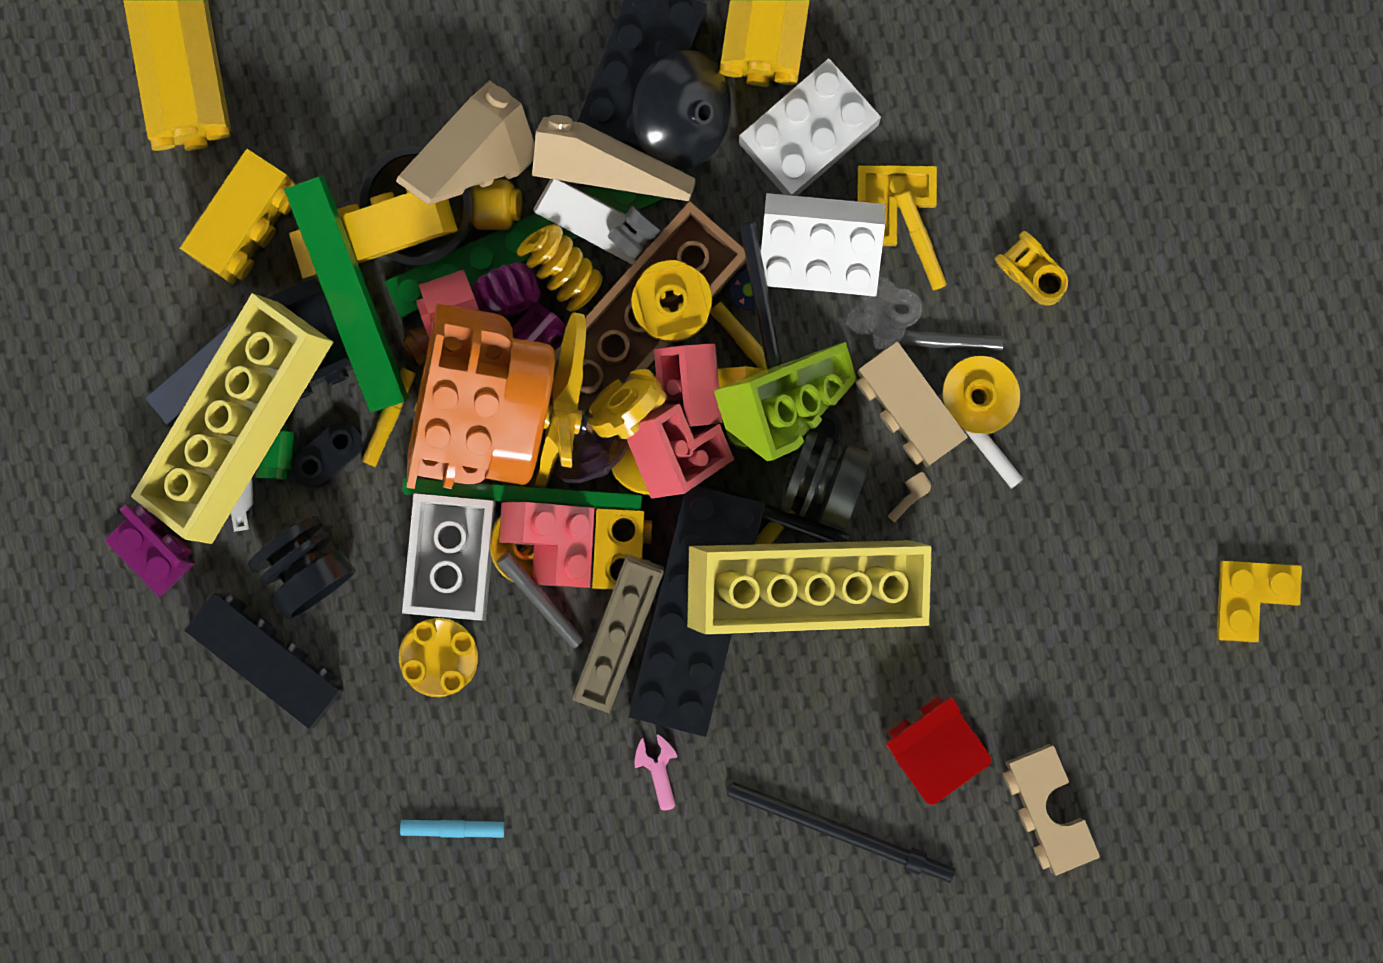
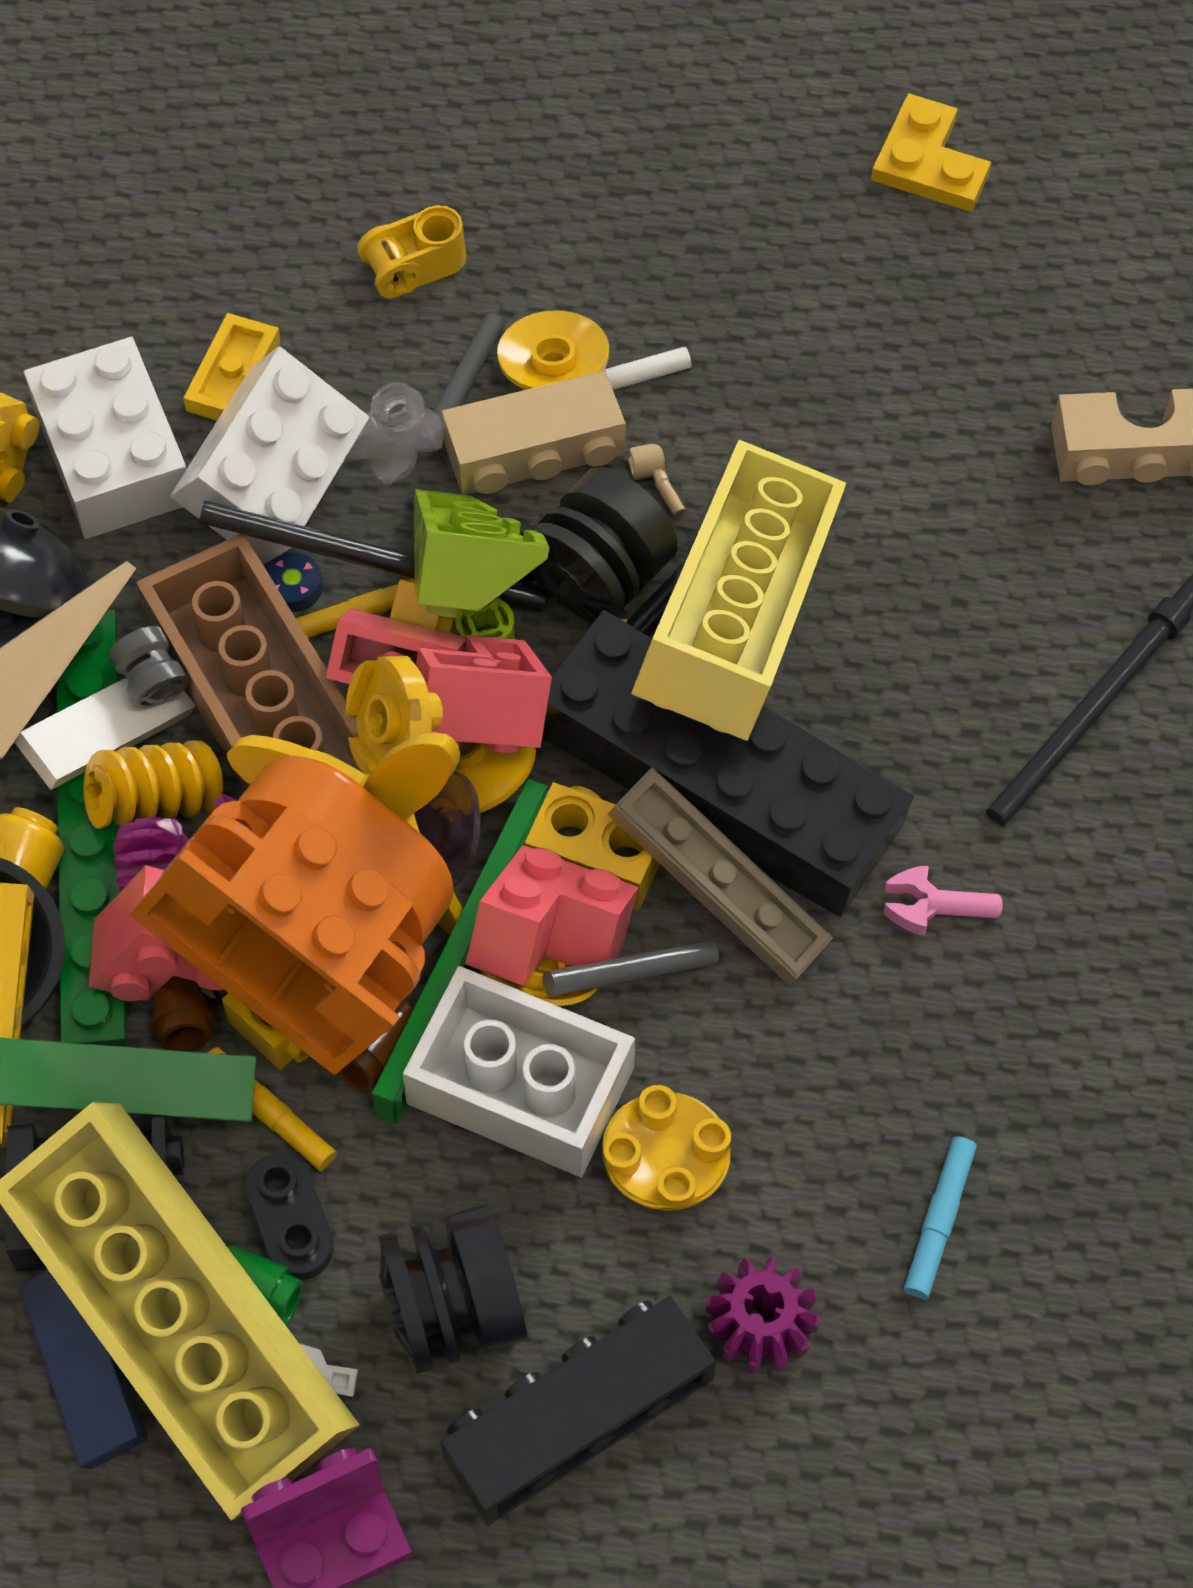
camera: 75 degrees left, 25 degrees down
yellow plate [631,260,712,342] -> none
red bracket [883,695,991,805] -> none
yellow piece [895,190,947,290] -> none
none -> magenta gear [706,1255,820,1373]

